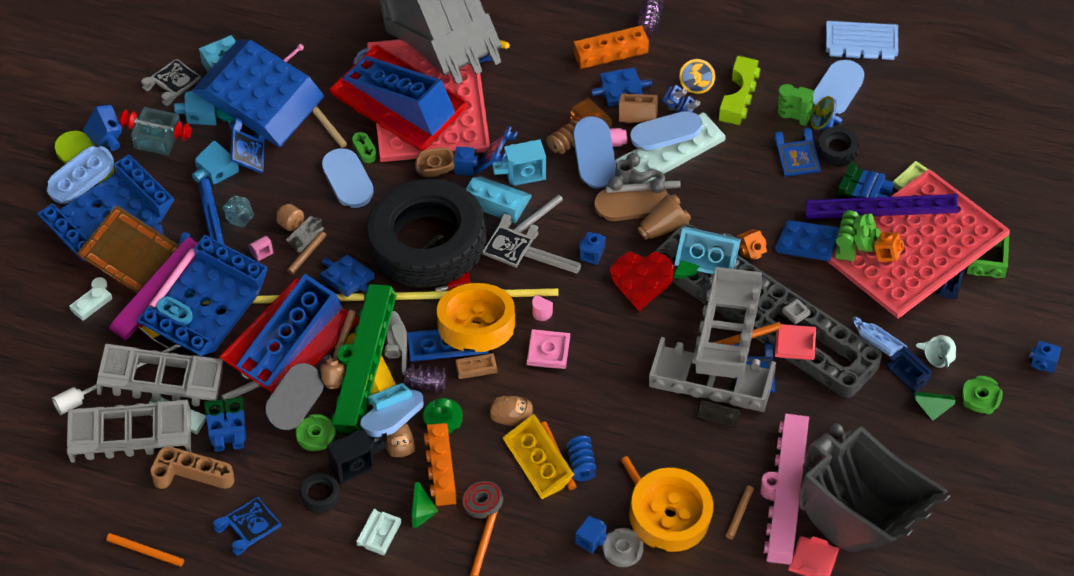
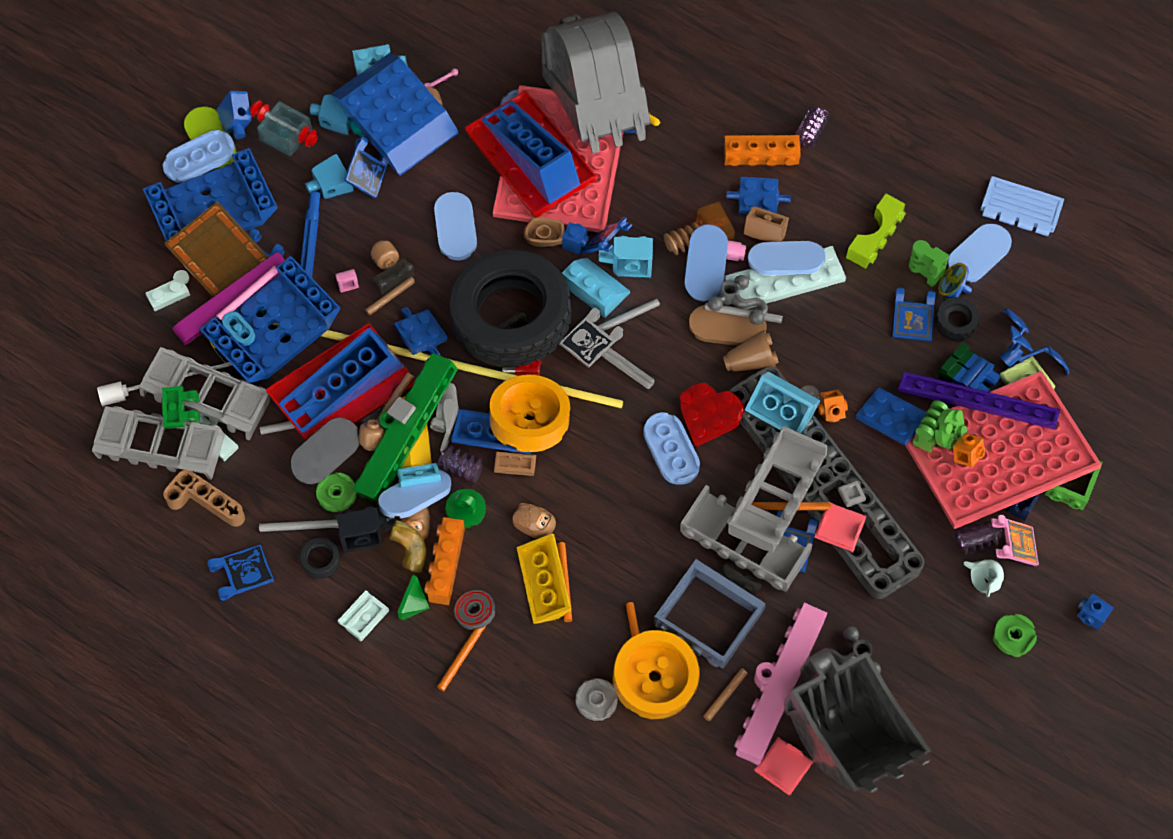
camera: 15 degrees right, 10 degrees up
orange piece [106,533,184,567] -> none
light grey flag [142,59,202,106] -> none
blue hips [204,397,247,452] -> none
clear light blue brick [222,195,255,227] -> none
tan bar [312,106,347,148] -> none
bright green beam [352,132,377,164] -> none
bright pink plate [527,329,570,369] -> none
bright pink brick [532,295,553,321] -> none
blue piece [567,436,596,481] -> none
blue brick [575,516,607,553] -> none
blue brick [579,232,606,265] -> none
blue piece [663,84,700,113] -> none
green tile [674,260,700,279] -> none
shield [679,58,716,94] -> none
light blue tile [852,317,907,356] -> none
dark blue hinge [887,346,932,393] -> none
green slope [914,392,956,421] -> none
none -> green plate [162,386,200,429]
none -> light grey bar [259,520,338,532]
none -> light grey tile [387,397,416,424]
none -> clear yellow cylinder [389,520,426,572]
none -> light blue tile [644,412,700,485]
none -> sand blue window [654,559,766,669]
none -> clear purple piece [955,521,1002,554]
none -> flag [991,515,1039,566]
none -> blue plant [1000,308,1069,376]

